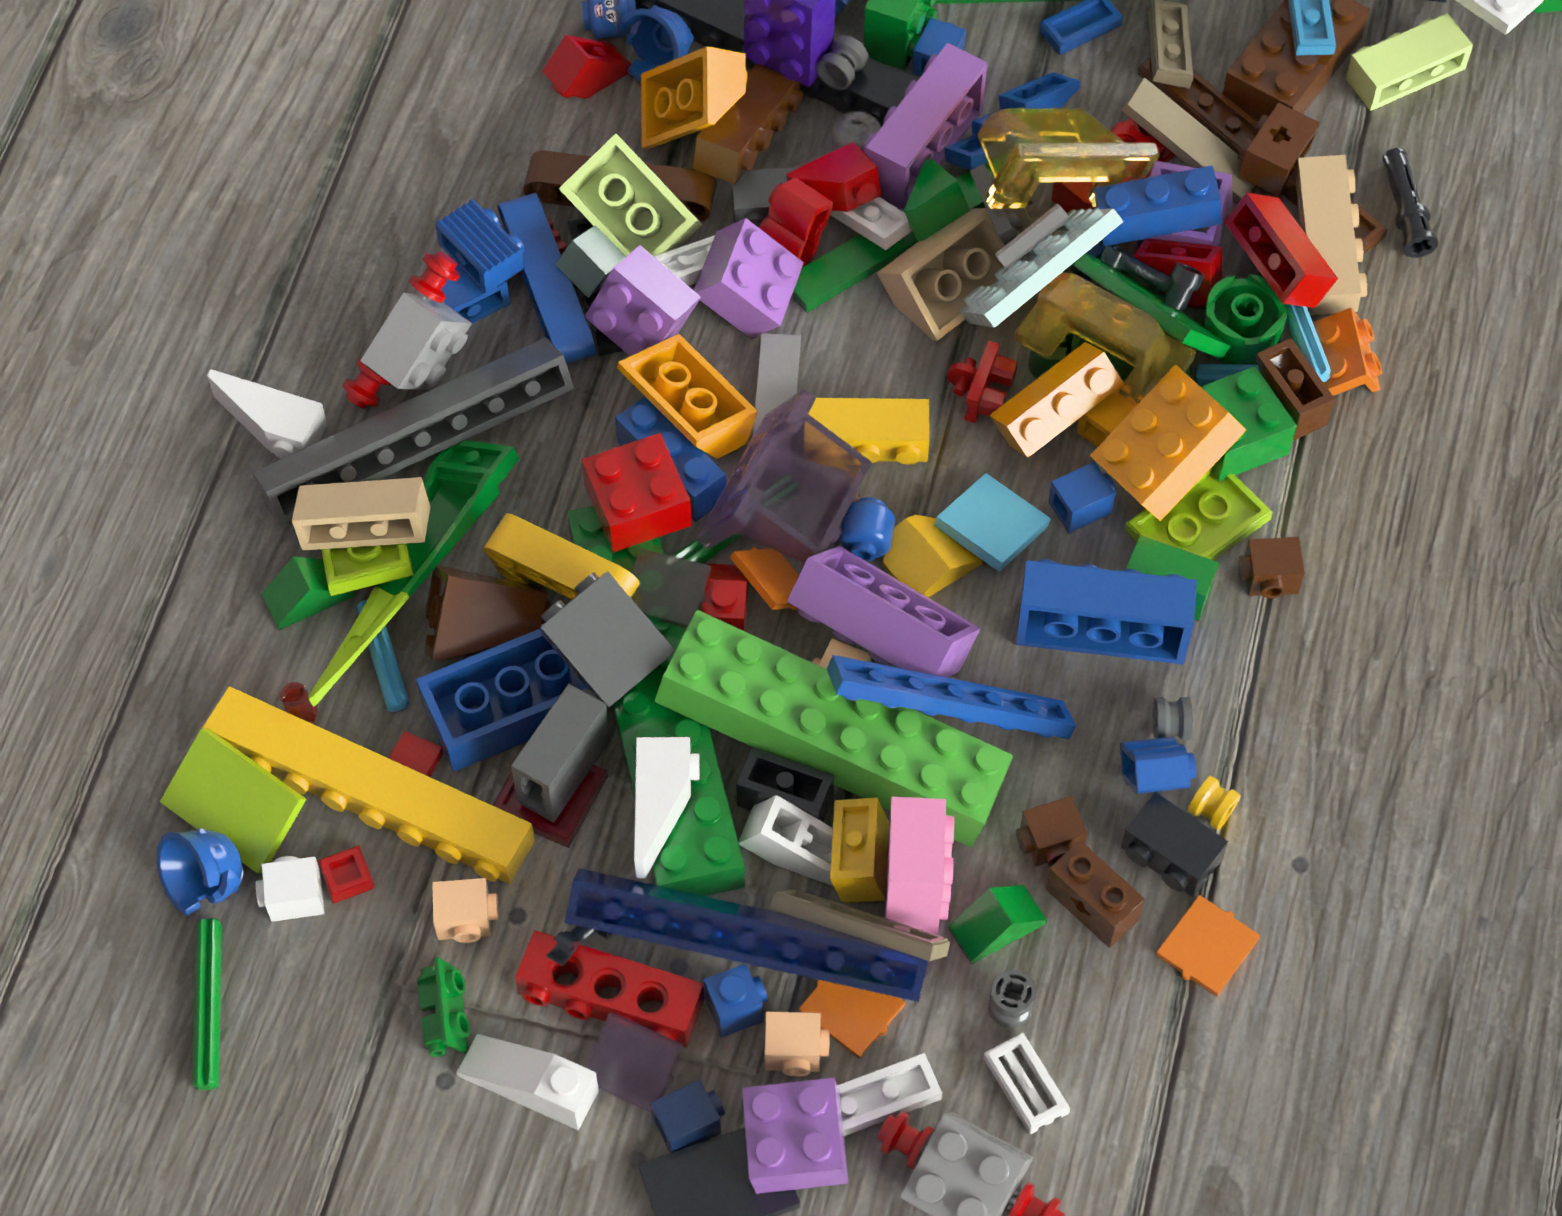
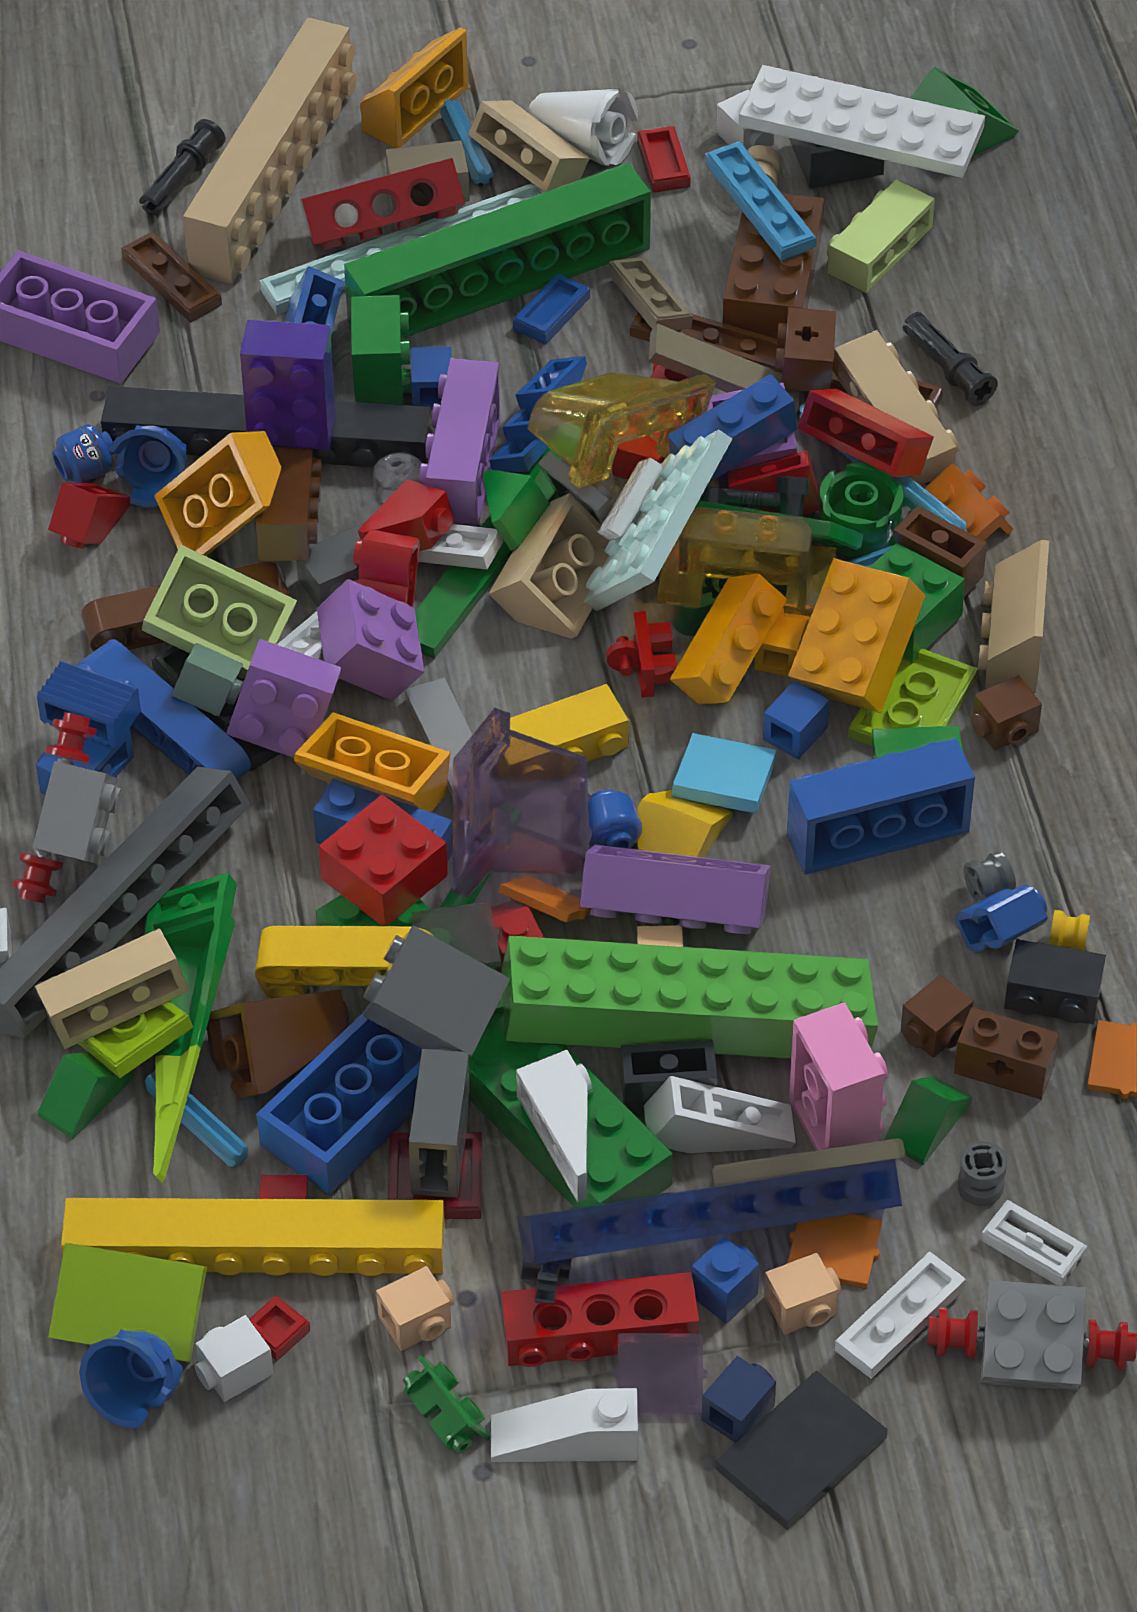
camera: 25 degrees left, 10 degrees down
green axle [192,918,222,1091] -> none
clear red pin [280,682,318,724] -> none
medium lavender brick [742,1078,848,1194] -> none
dark grey wheel [816,35,869,90] -> none
blue plate [826,655,1076,739] -> none
yellow panel [830,798,889,903] -> none
none -> tan slope [978,540,1049,692]

